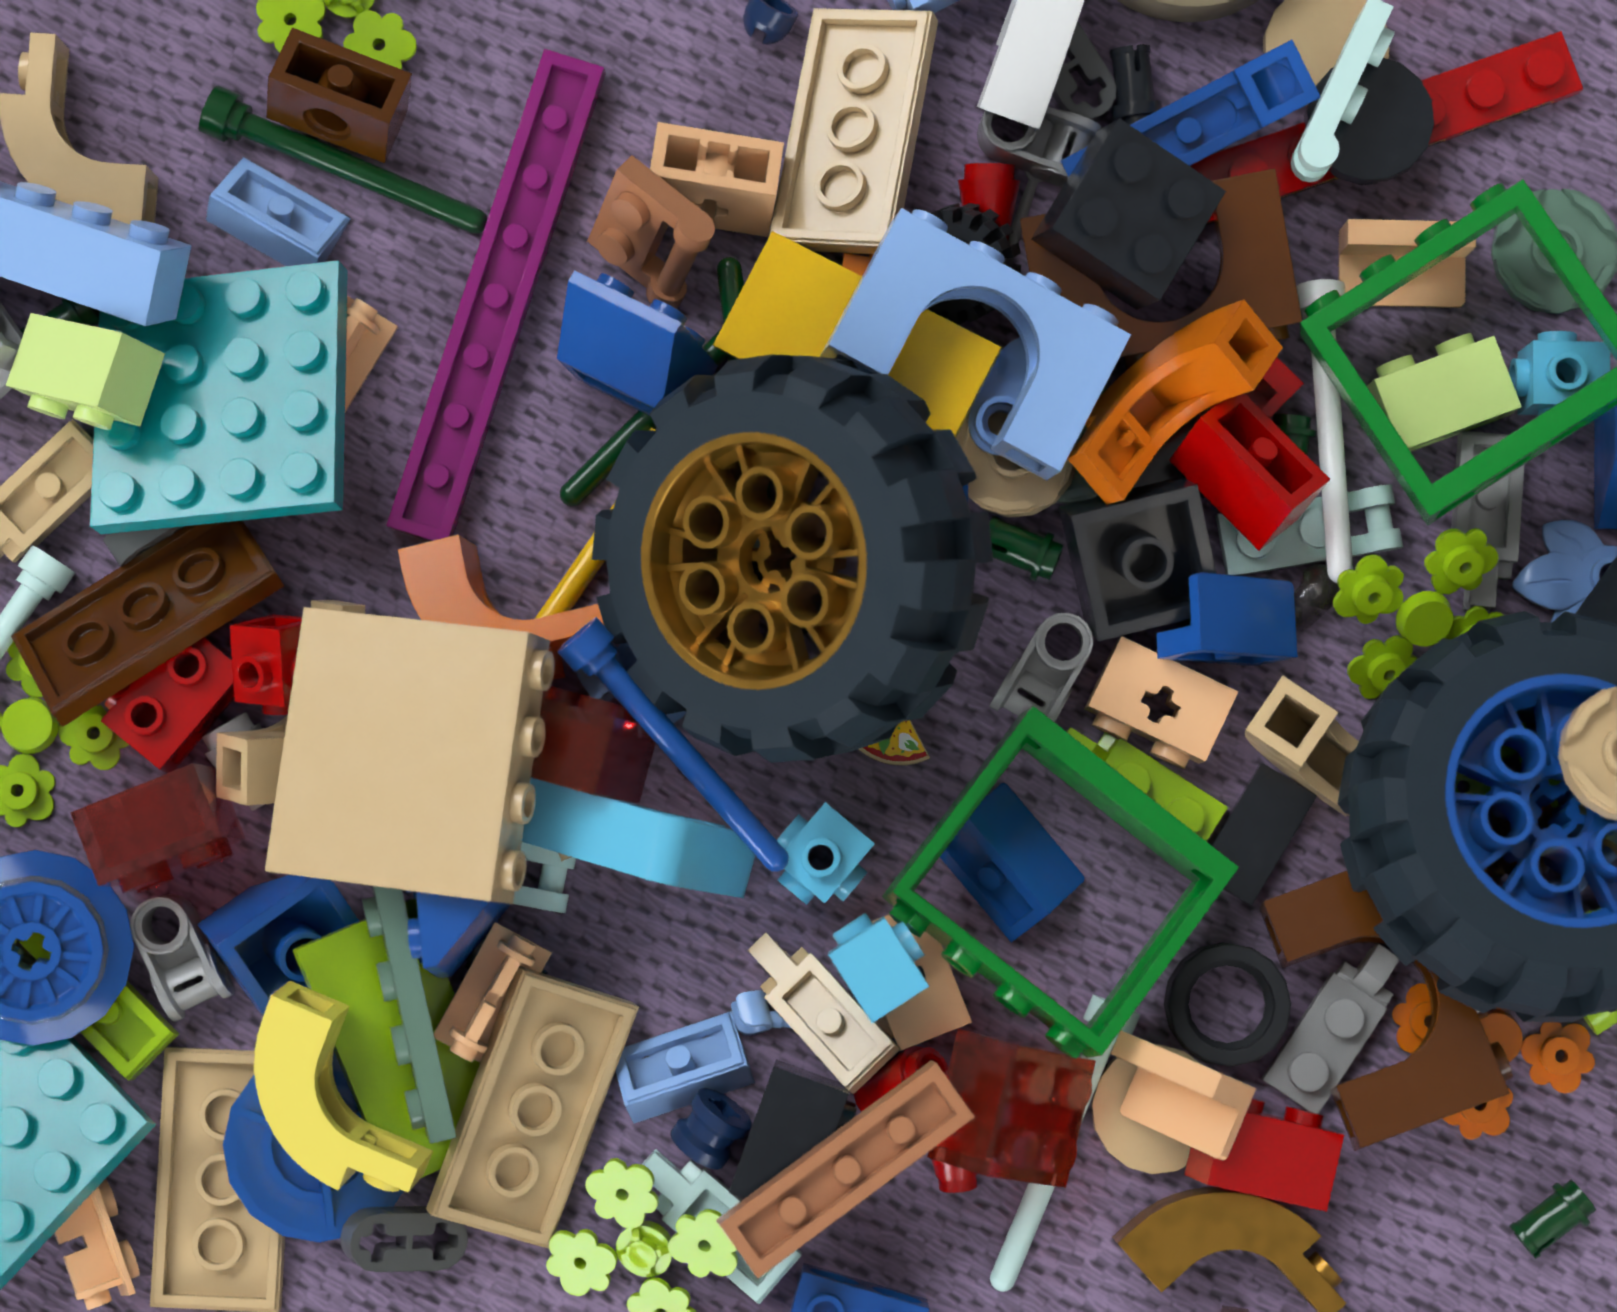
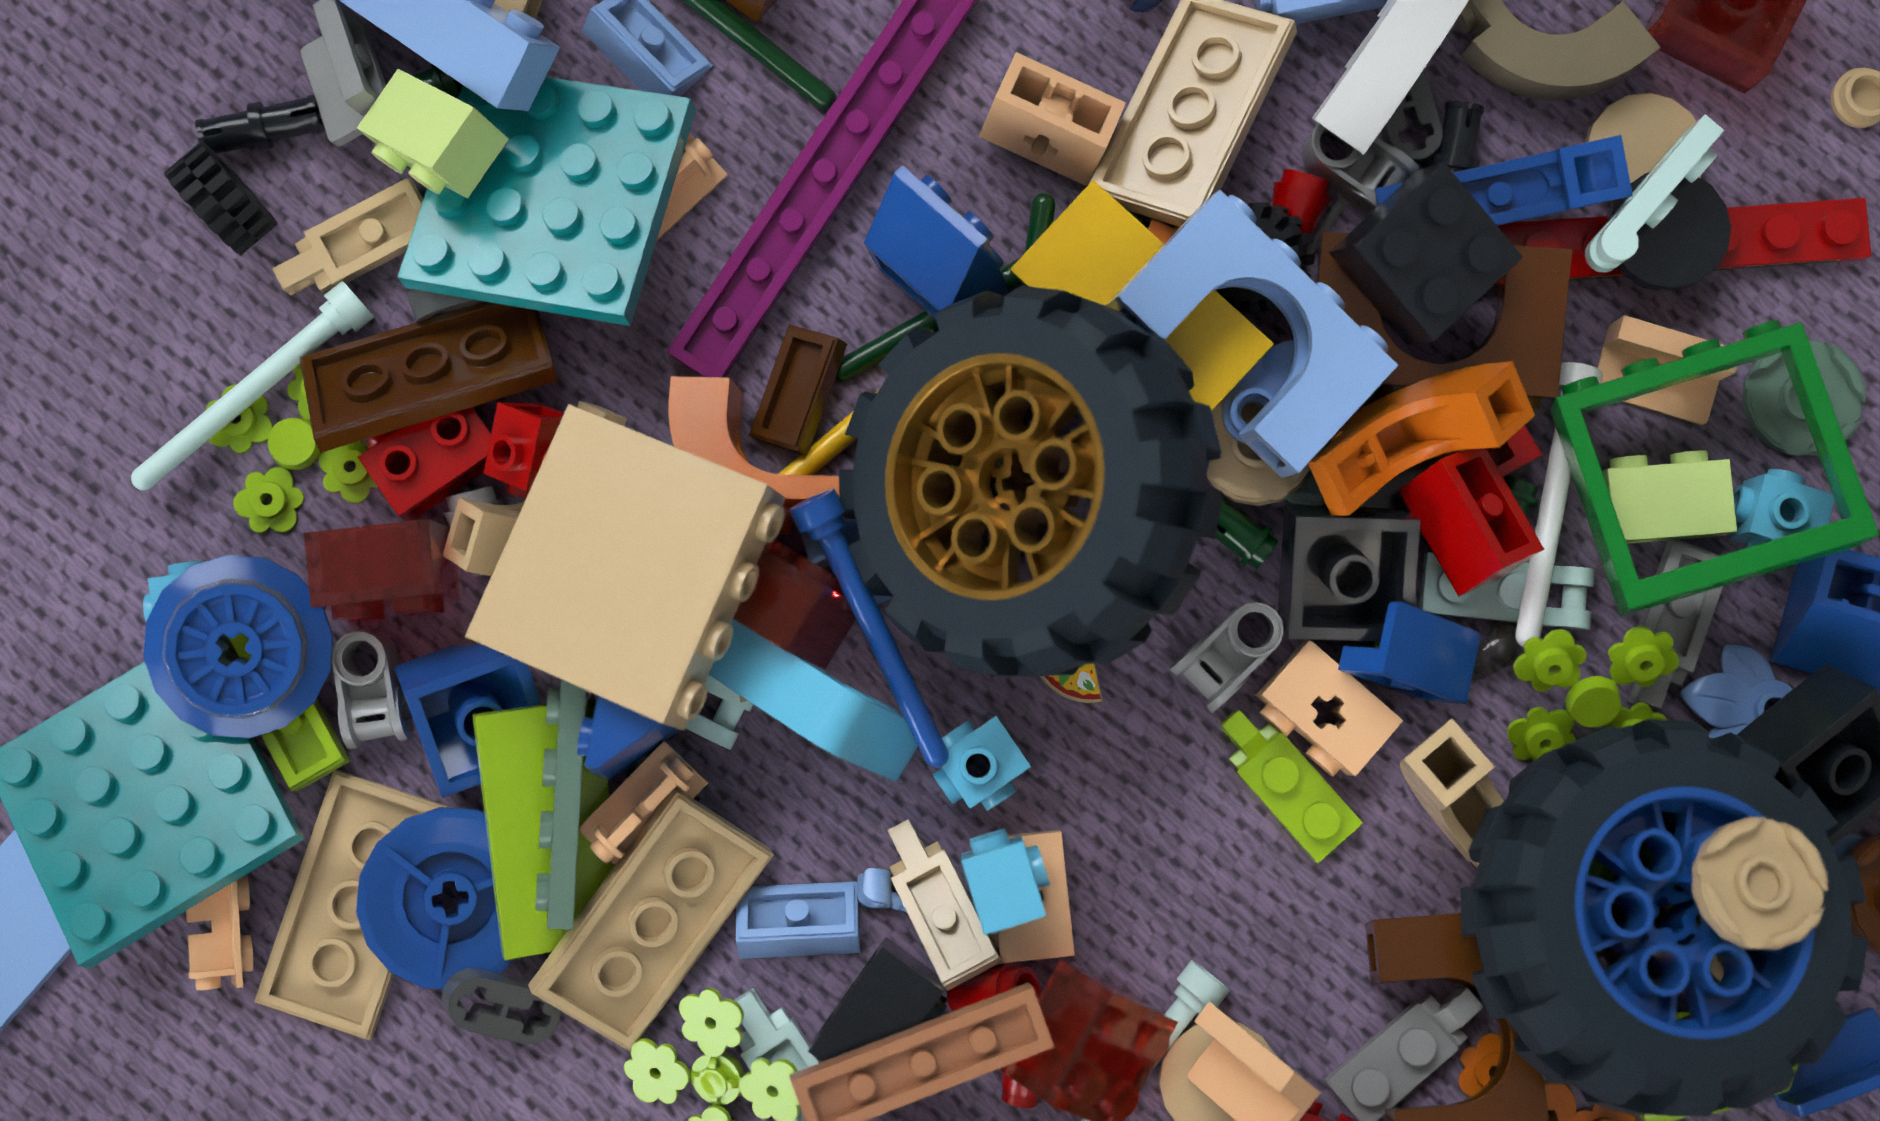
camera: 15 degrees right, 0 degrees up
light yellow arch [254,981,433,1193] -> none
nougat plate [587,155,715,309] -> none
dark blue wheel [670,1088,752,1170] -> none
green window [882,706,1239,1059] -> none
blue panel [940,783,1085,943] -> none
black tyre [1163,942,1291,1067] -> none
black tile [1211,763,1317,906] -> none
none -> reddish brown tile [749,324,848,456]

